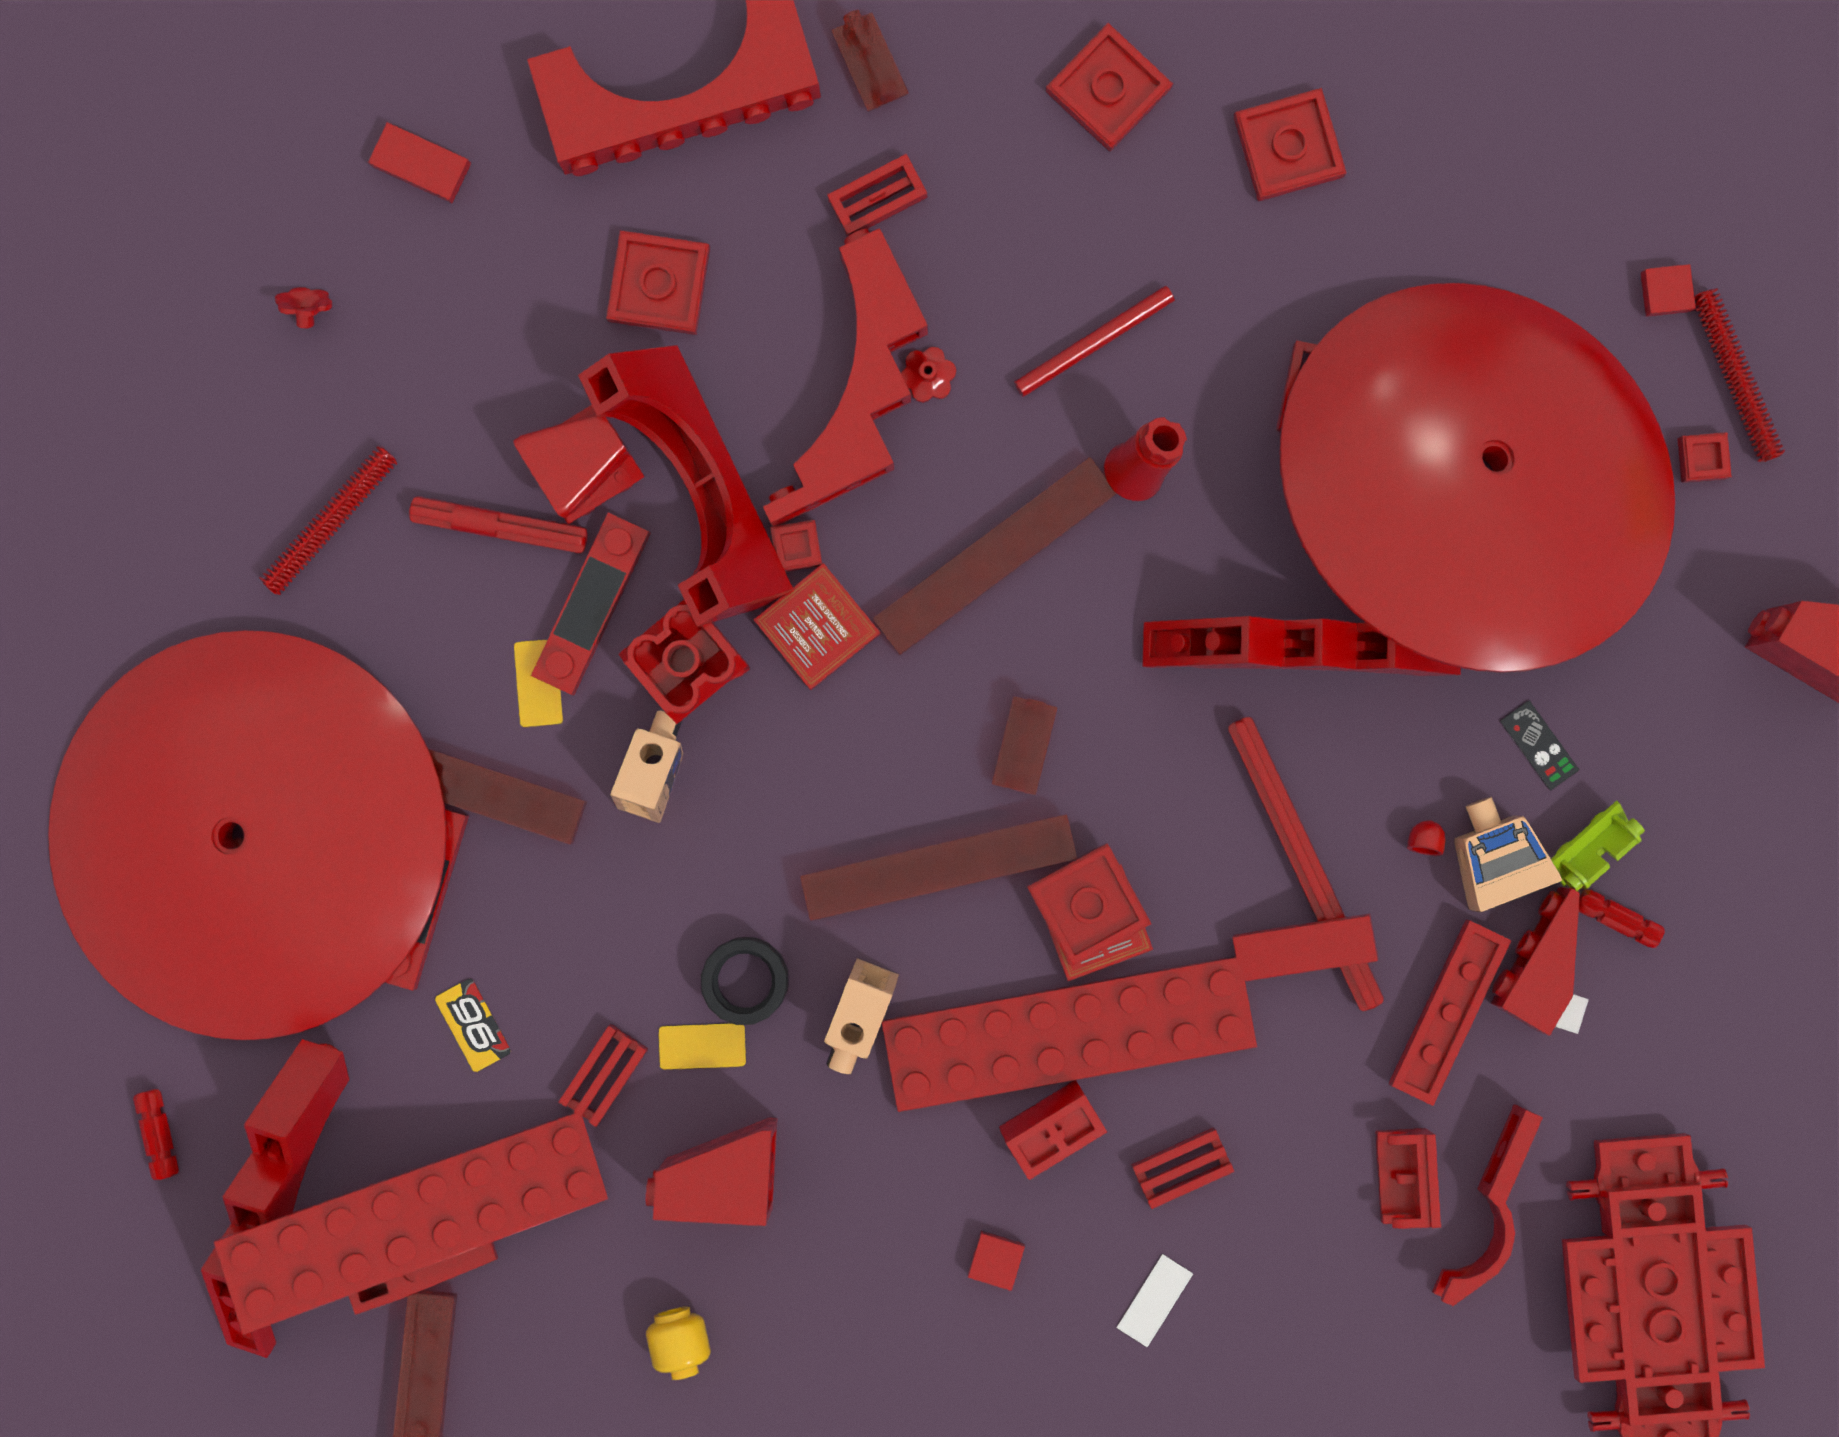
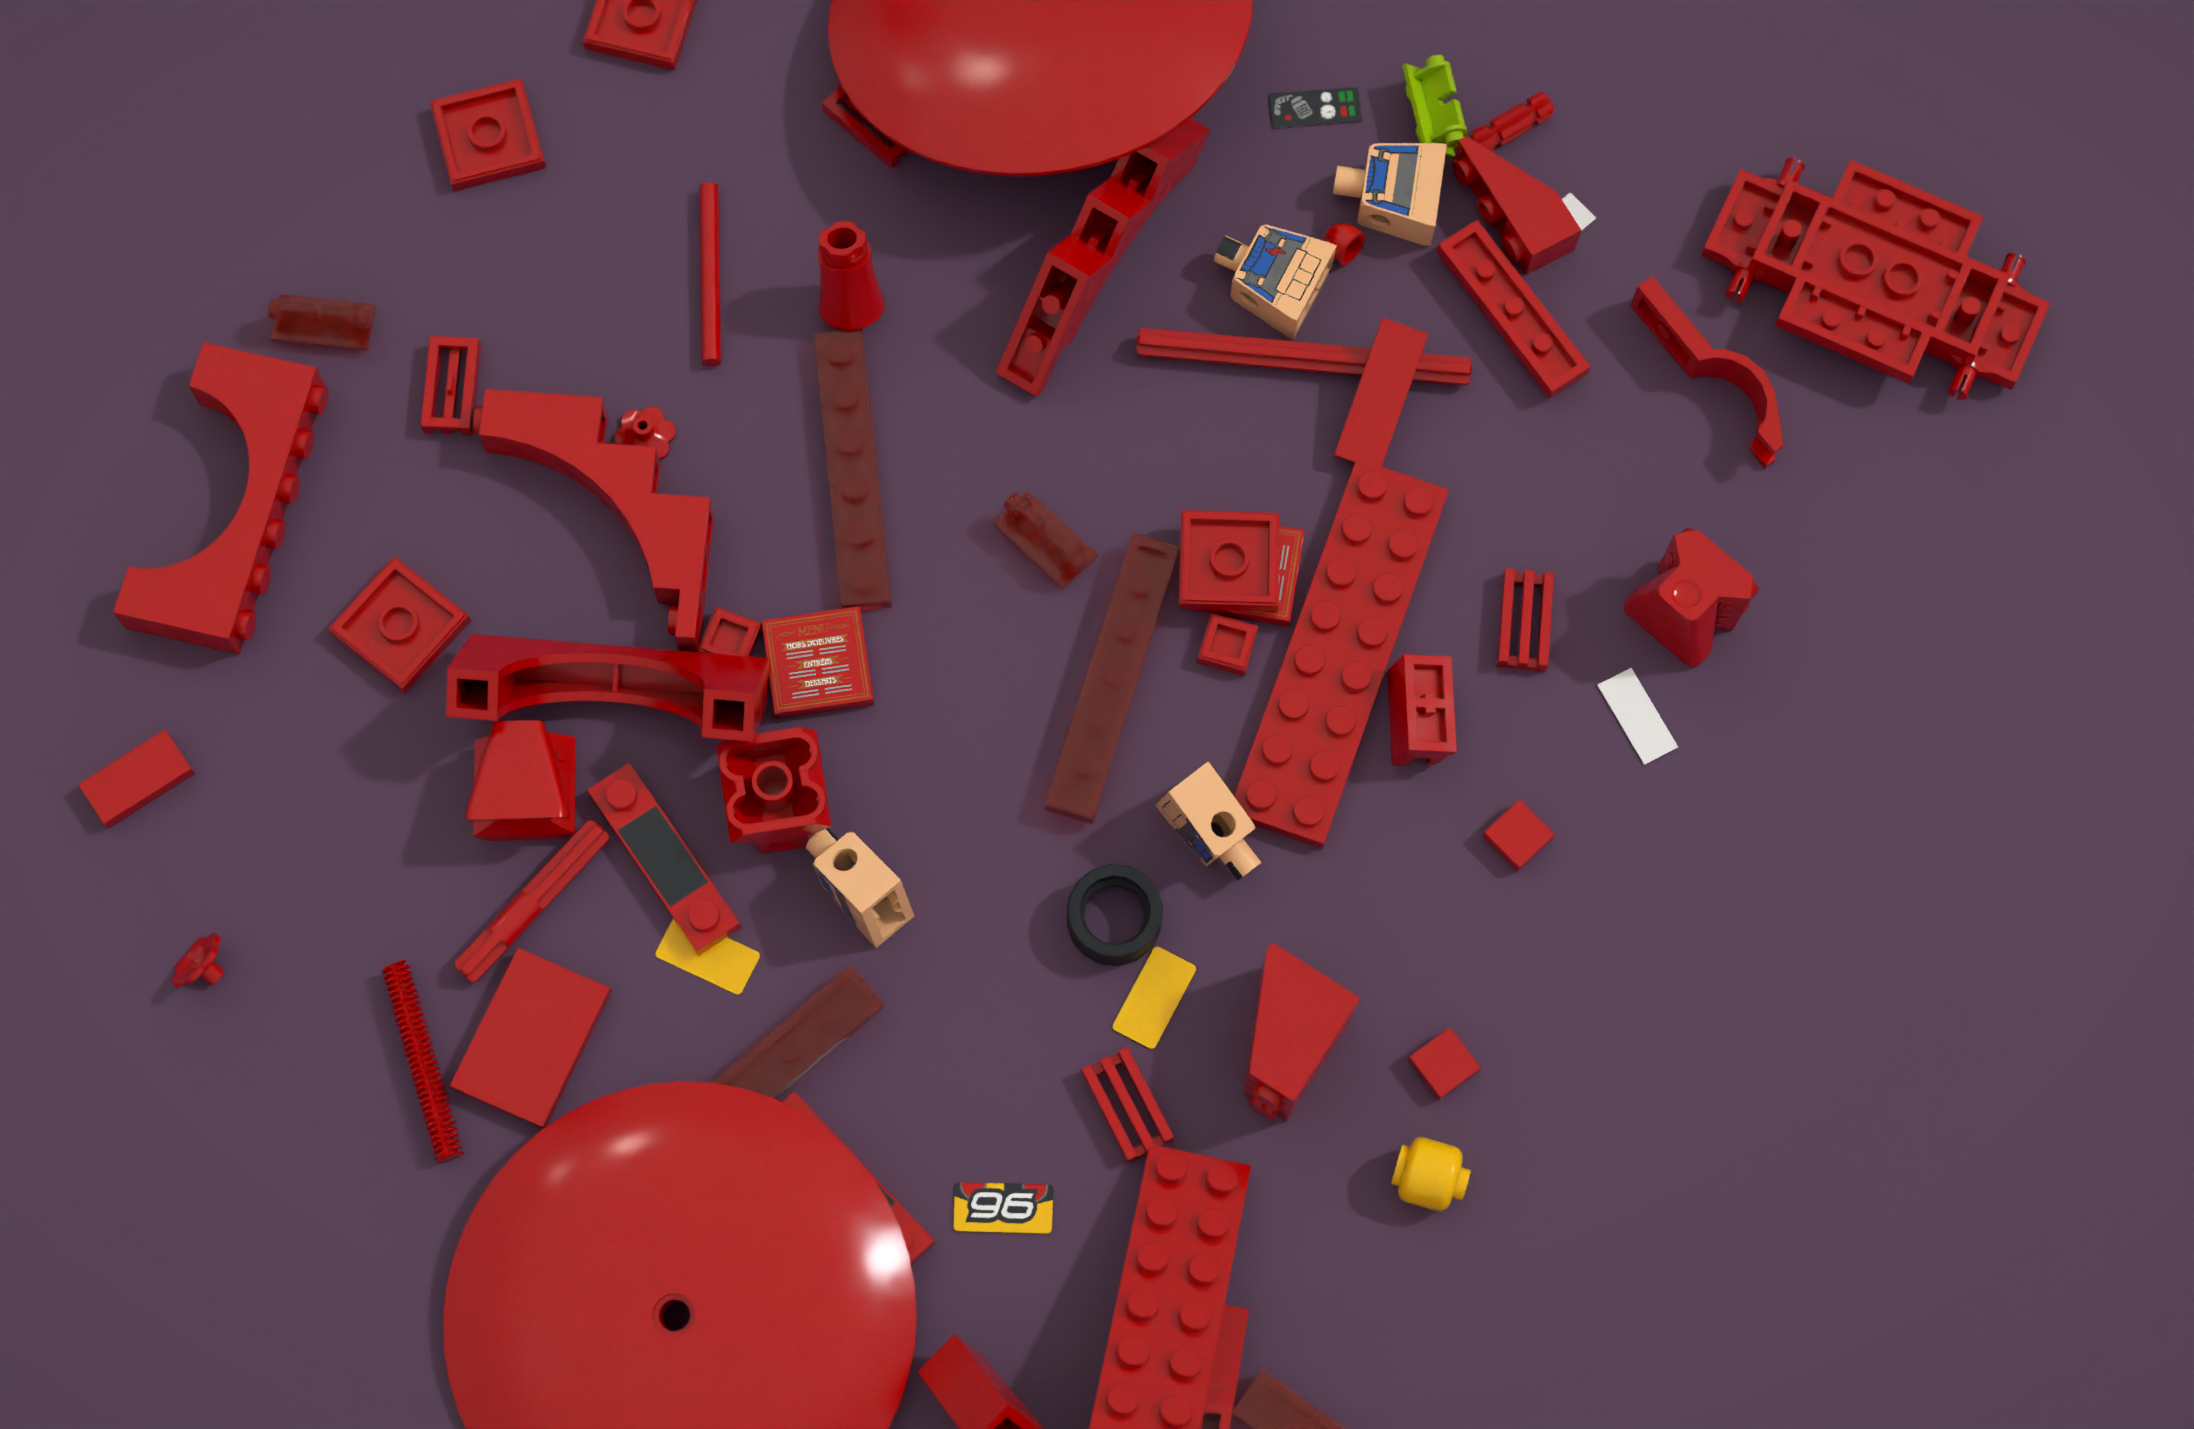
camera: 70 degrees left, 15 degrees down
red hinge [1375,1128,1441,1229] -> none
none -> red tile [450,948,612,1129]
none -> red tile [1197,613,1258,676]
none -> light nougat torso [1214,225,1336,340]
none -> red tile [1408,1027,1481,1100]
none -> red piece [1624,528,1758,668]

